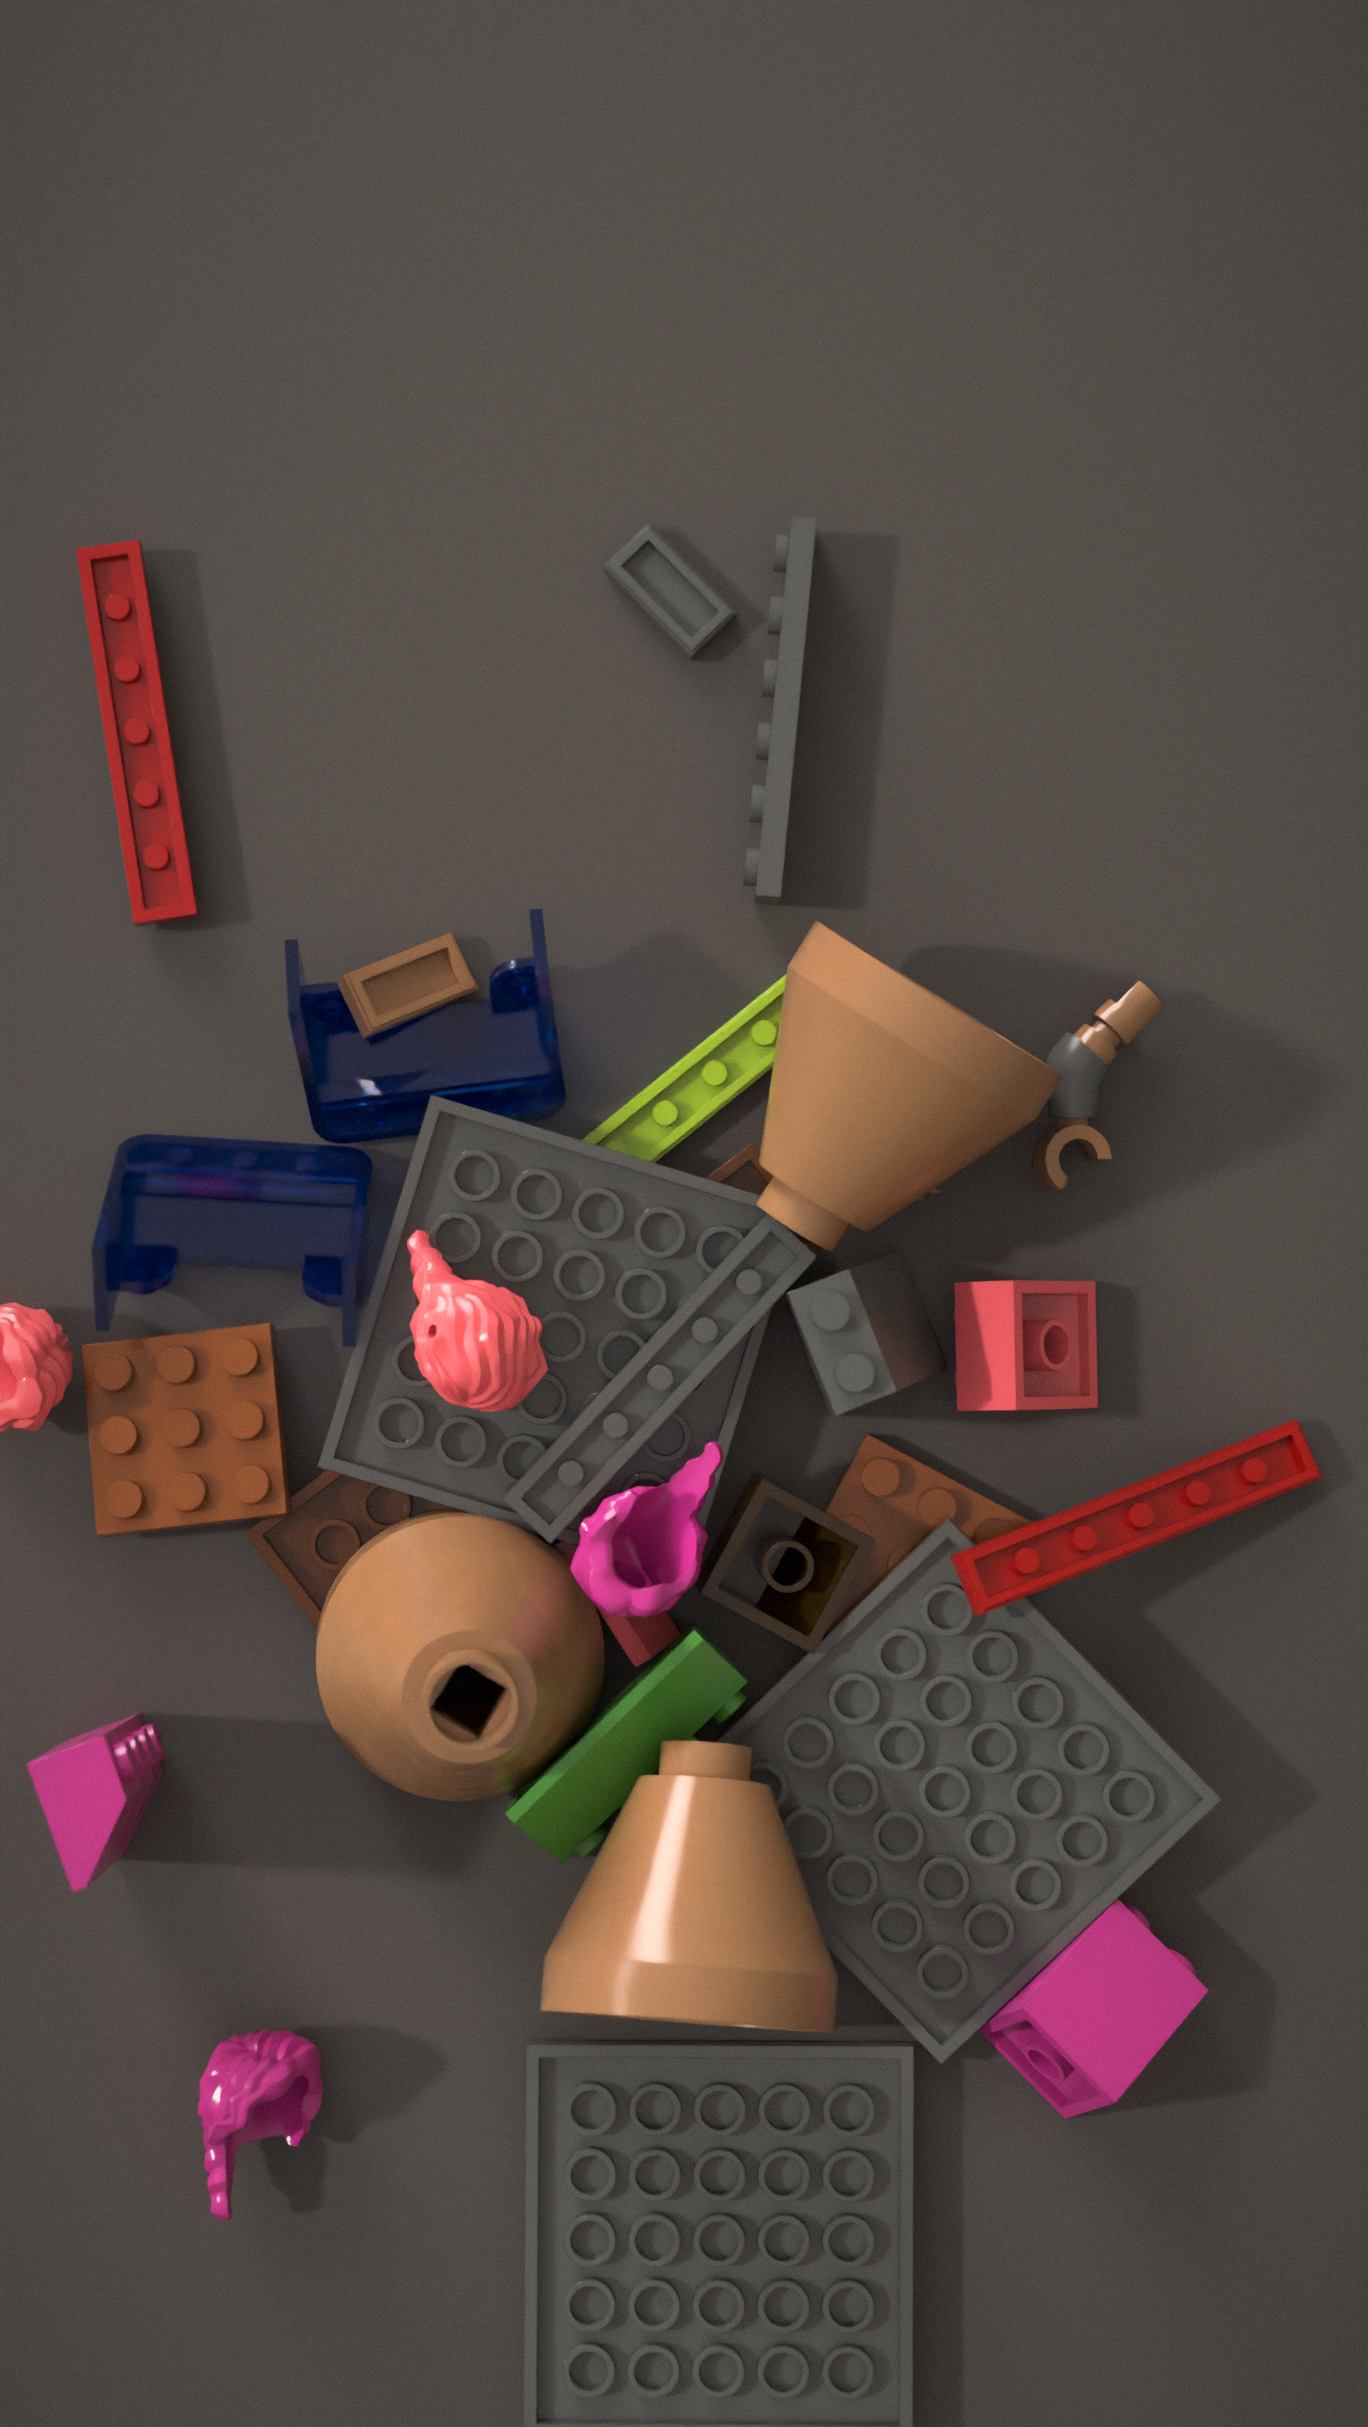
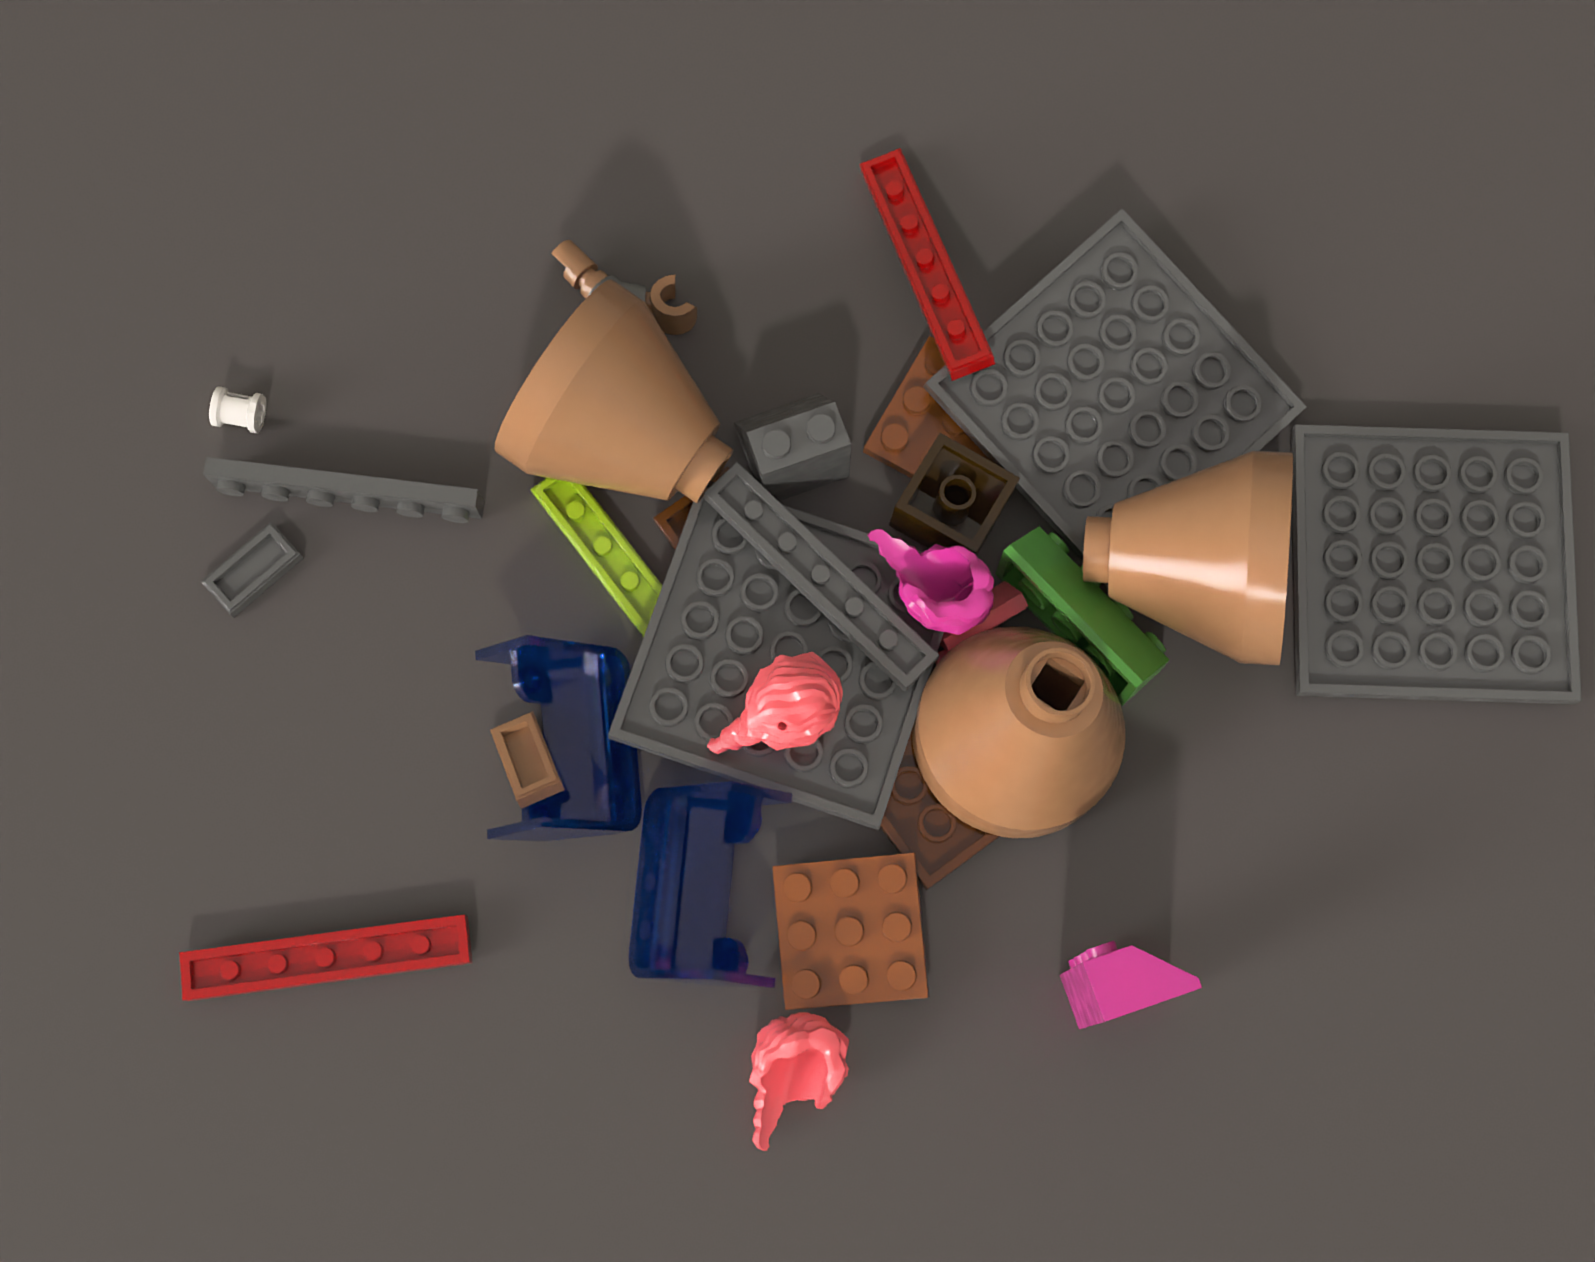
camera: 85 degrees left, 10 degrees down
dark pink hair [198,2029,323,2220] -> none
coral slope [954,1280,1098,1411] -> none
dark pink slope [978,1898,1209,2119] -> none
none -> white bush [209,386,267,434]

